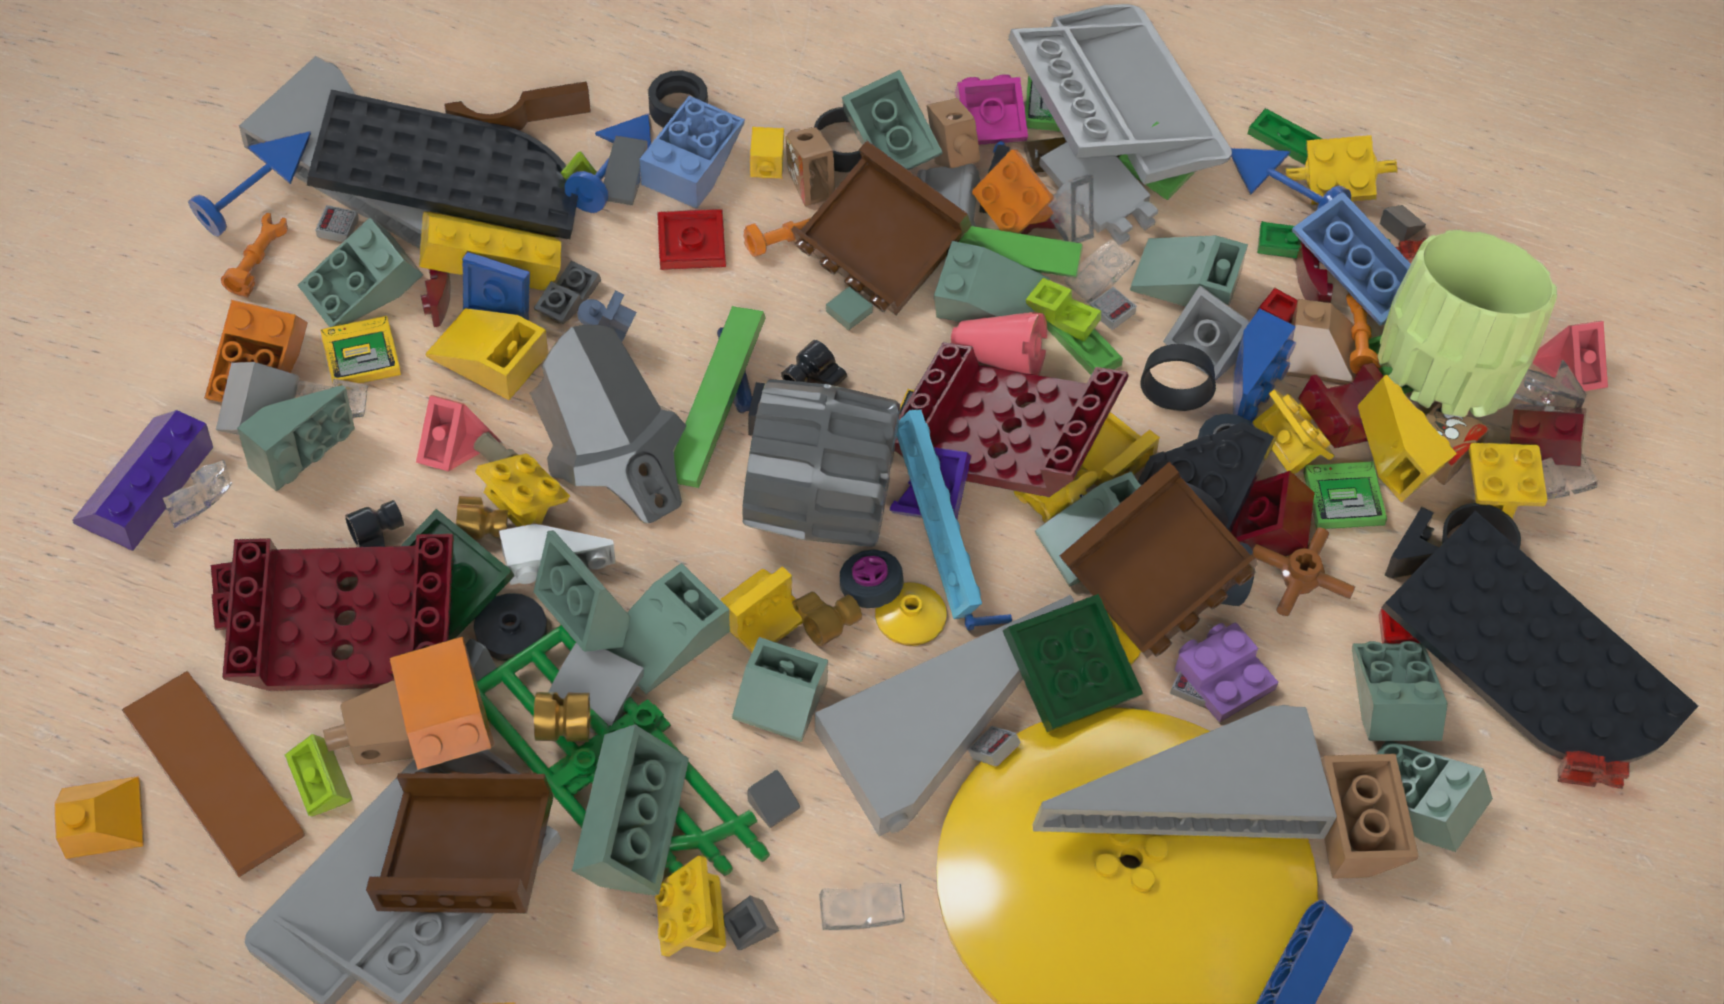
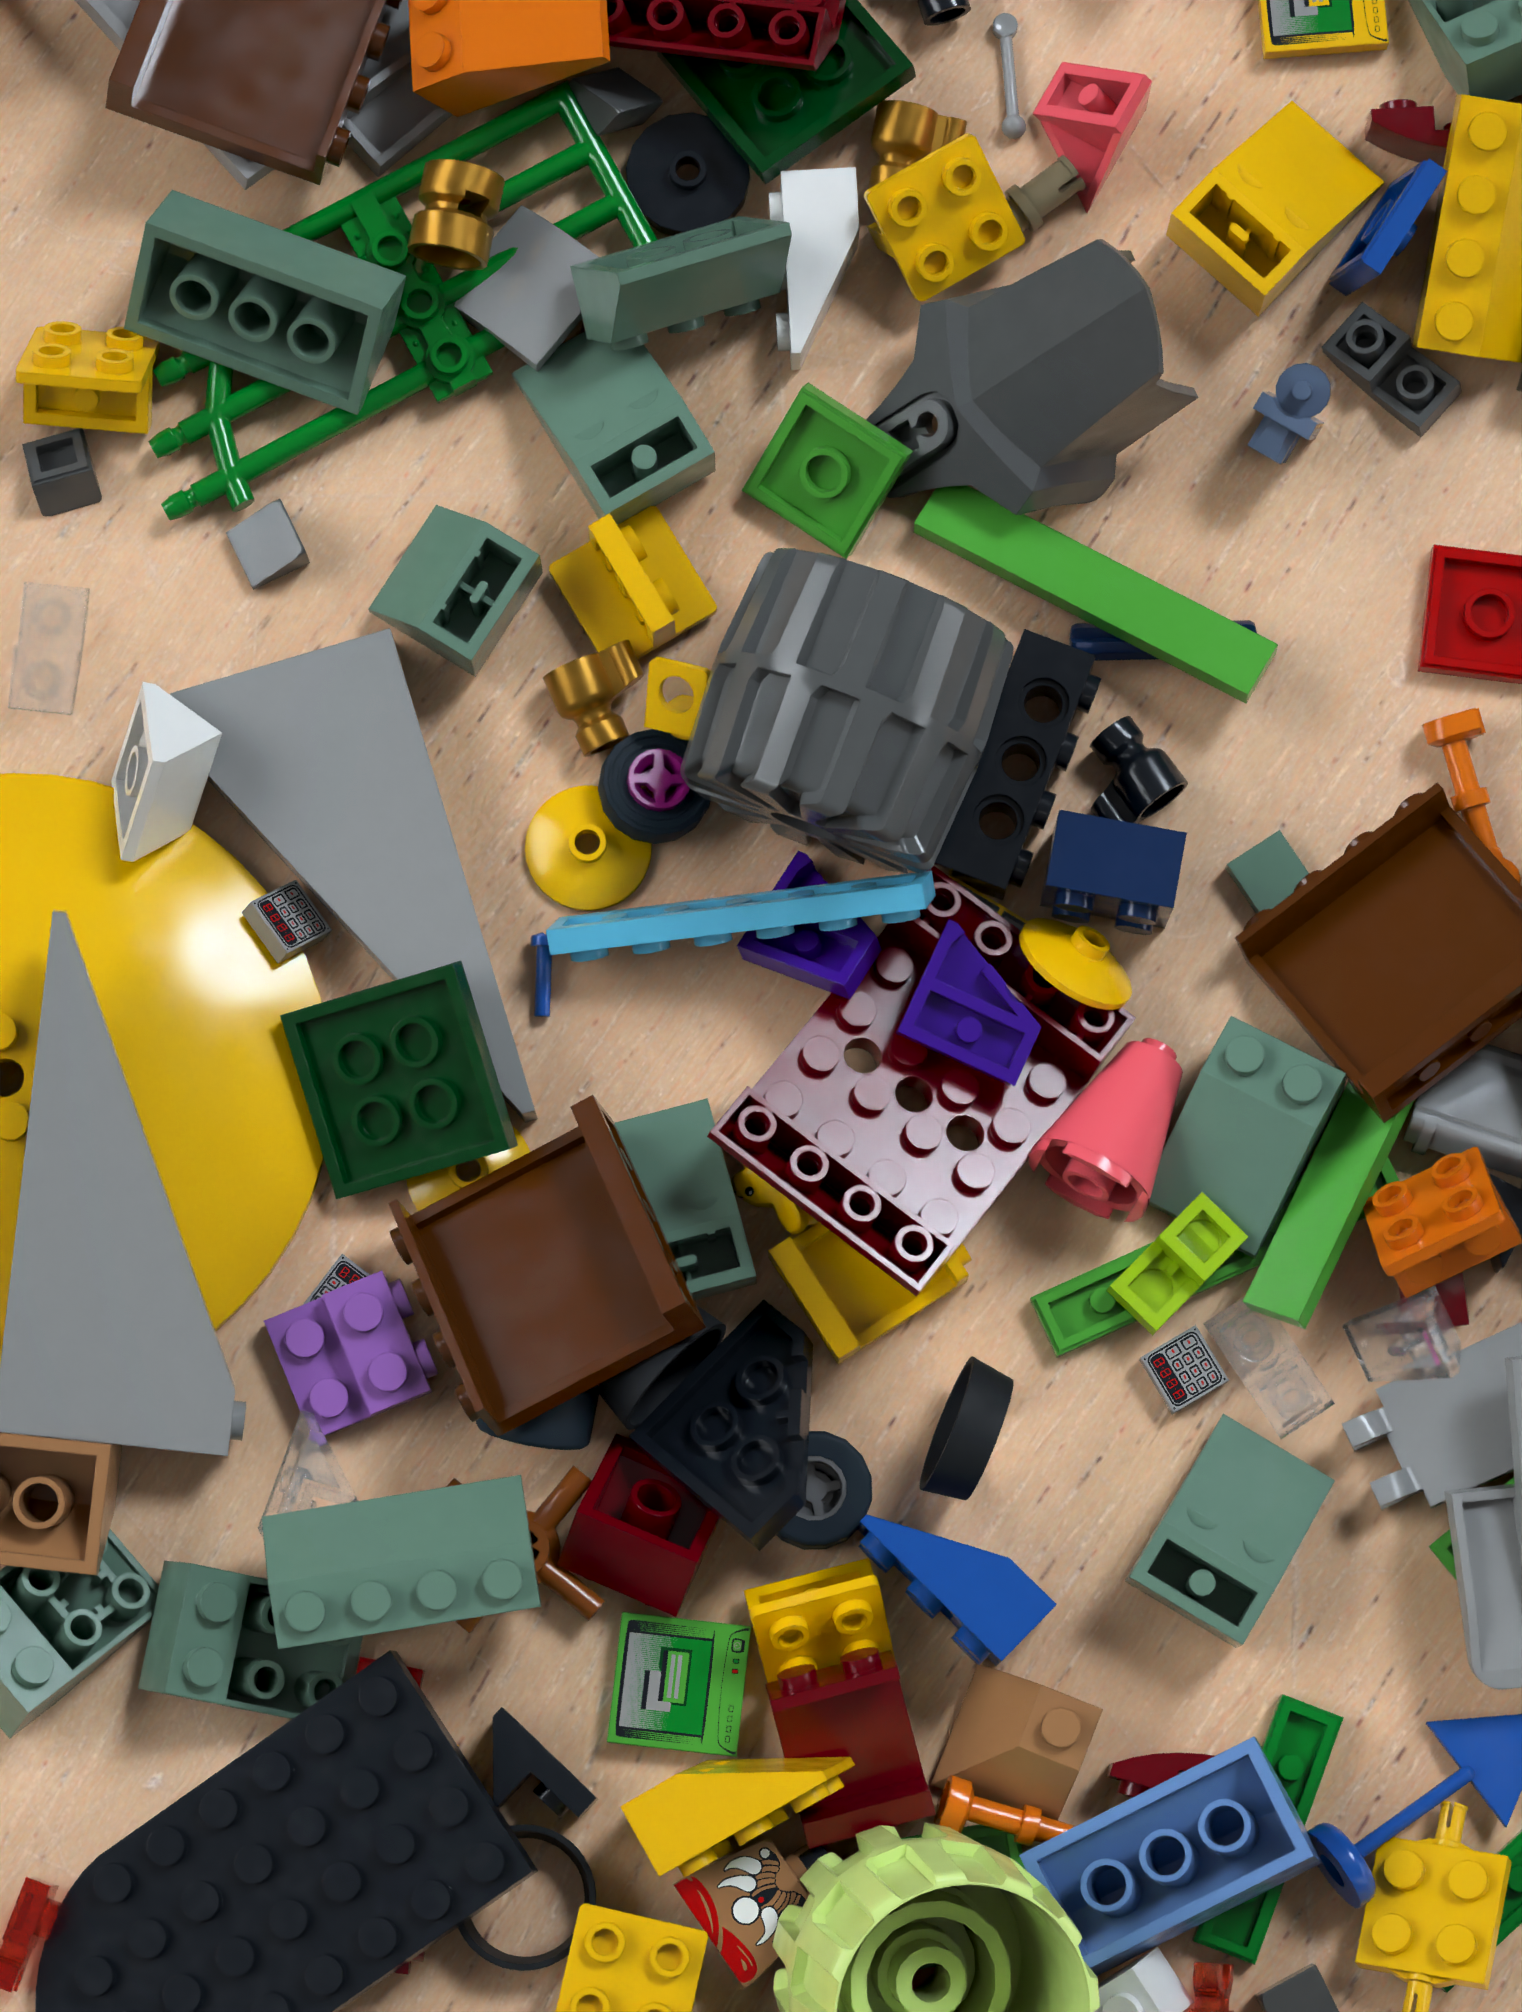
camera: 105 degrees right, 25 degrees up
light grey slope [1163,286,1250,380] -> none
red tile [1257,288,1298,324] -> none
none -> white slope [111,682,222,862]
none -> clear slope [258,1410,358,1541]
none -> sand green slope [262,1475,541,1649]
none -> yellow bracket [644,657,711,740]
none -> bright green tile [742,382,913,559]
none -> dark purple wing [896,919,1042,1087]
none -> light grey hinge [993,13,1026,139]
none -> yellow dish [1019,918,1132,1010]
none -> dark blue brick [1040,810,1187,935]

